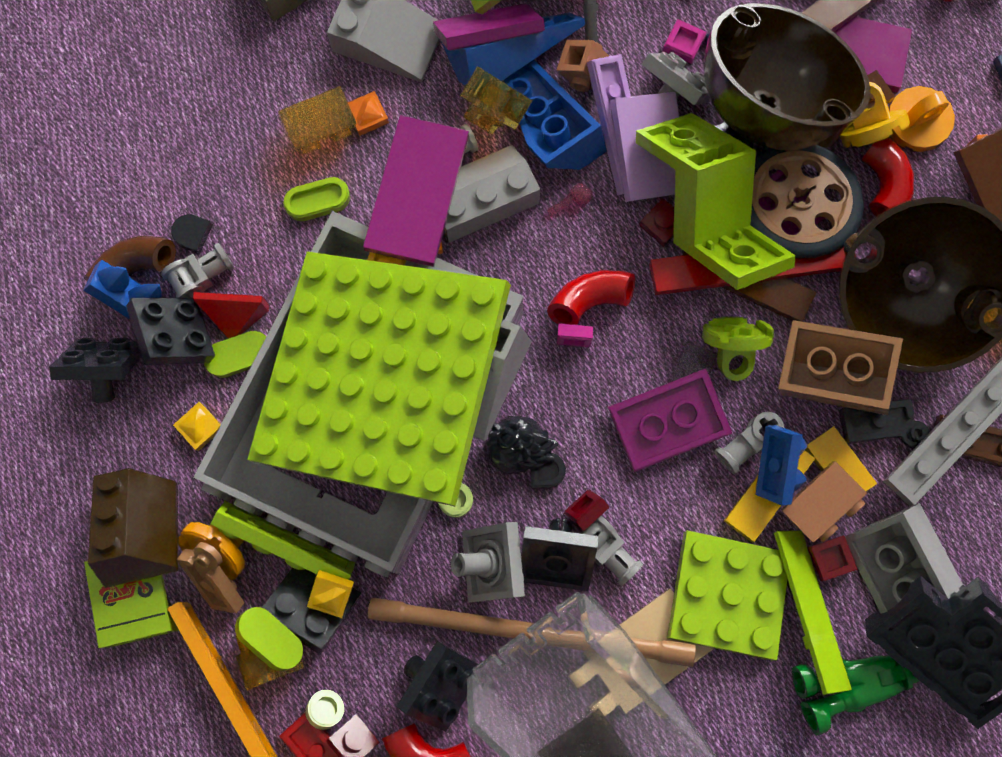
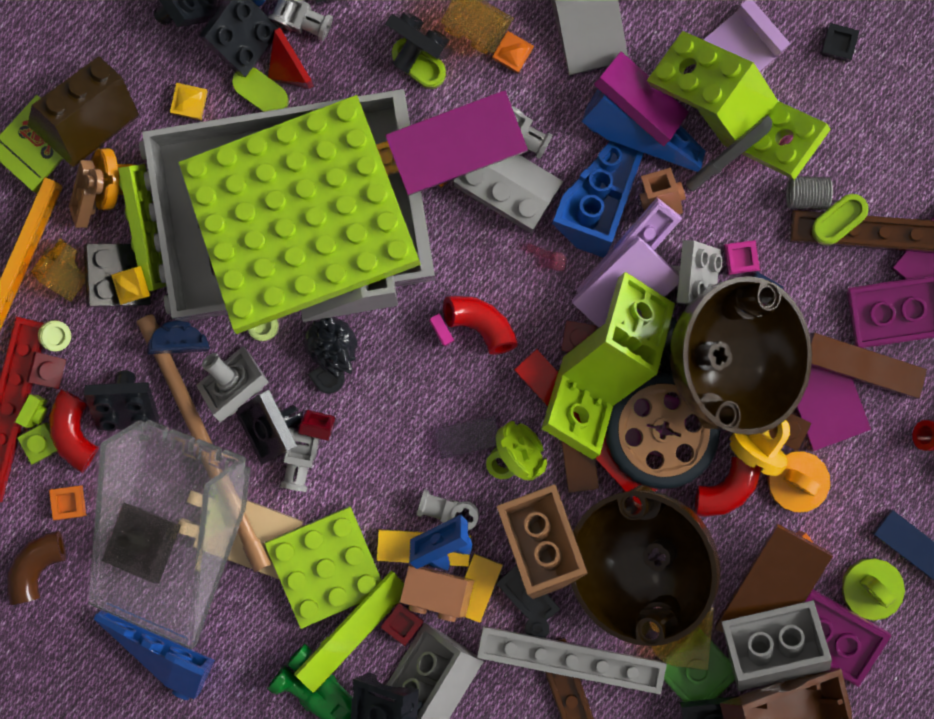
camera: 50 degrees right, 10 degrees up
lime tile [235,607,303,671] -> none
clear yellow brick [460,66,532,134] -> none
magenta tile [608,368,733,472] -> none
none -> dark blue tile [147,320,210,354]
none -> black plate [385,12,454,73]

